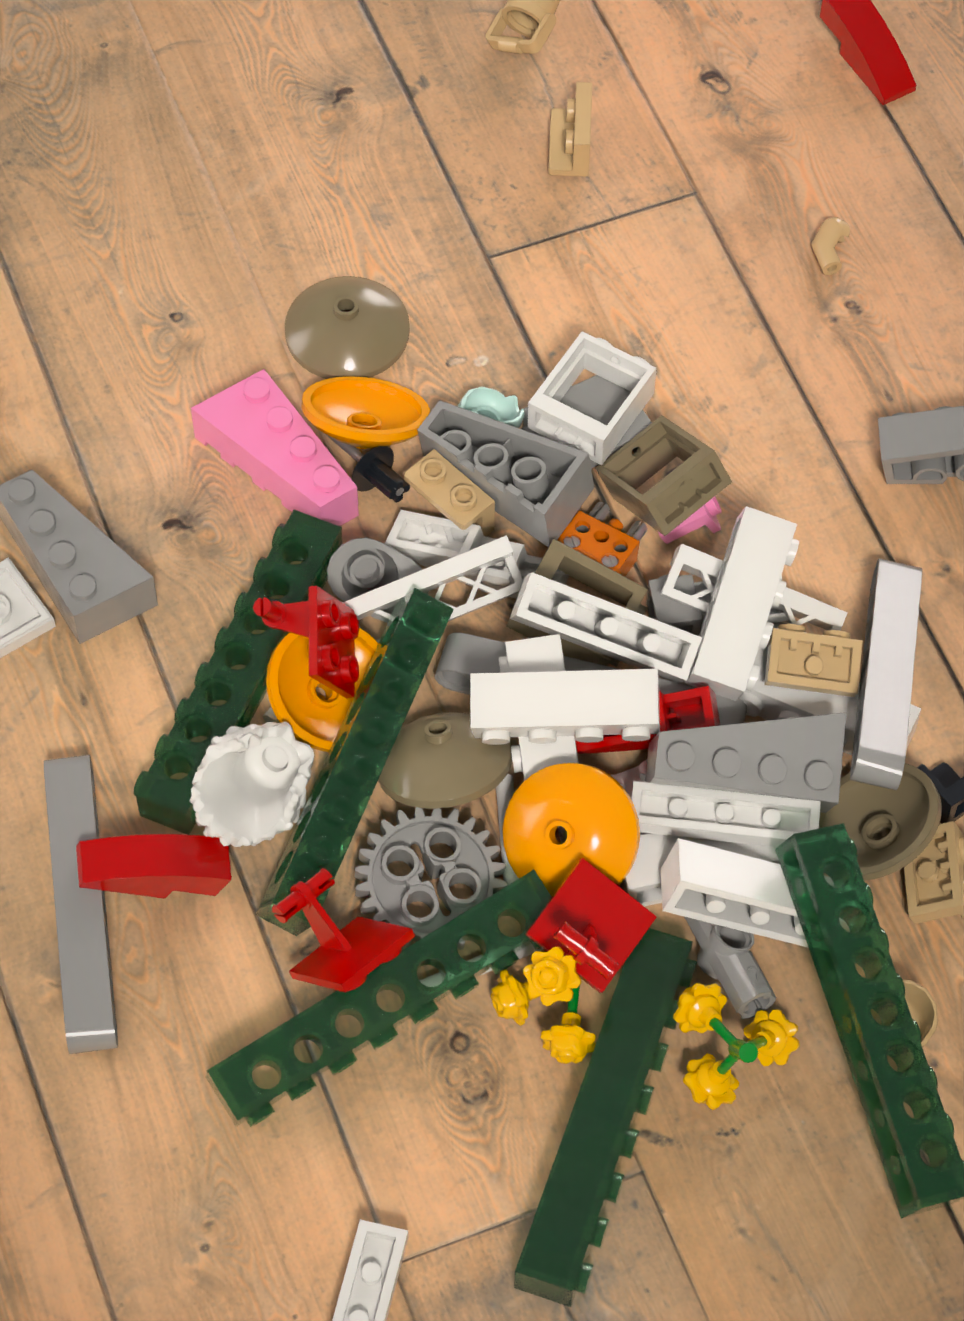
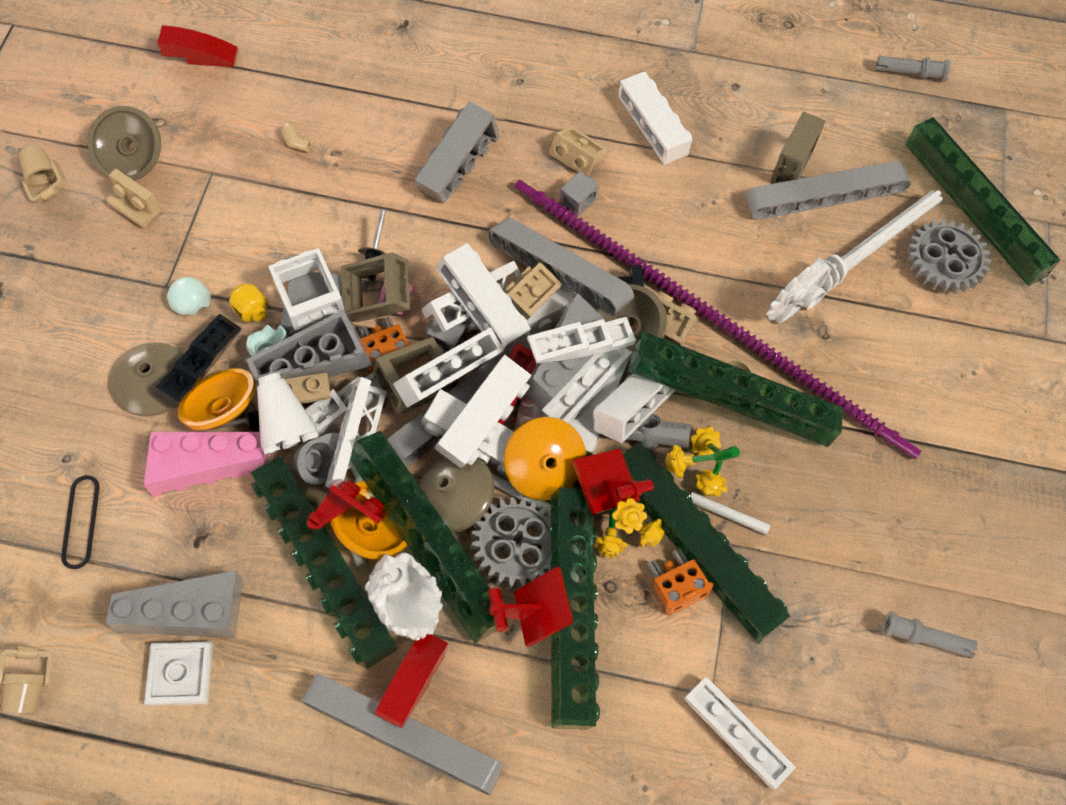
camera: 60 degrees left, 5 degrees up
none -> black piece [61,475,100,569]
none -> dark tan dish [88,106,162,180]
none -> black slope [153,314,242,408]
none -> light aqua hair [166,277,211,315]
none -> yellow head [229,284,269,323]
none -> white cone [257,373,319,455]
none -> piece [358,209,386,281]
none -> white slope [527,317,636,363]
none -> orange piece [647,548,713,616]
none -> white bar [688,492,771,535]

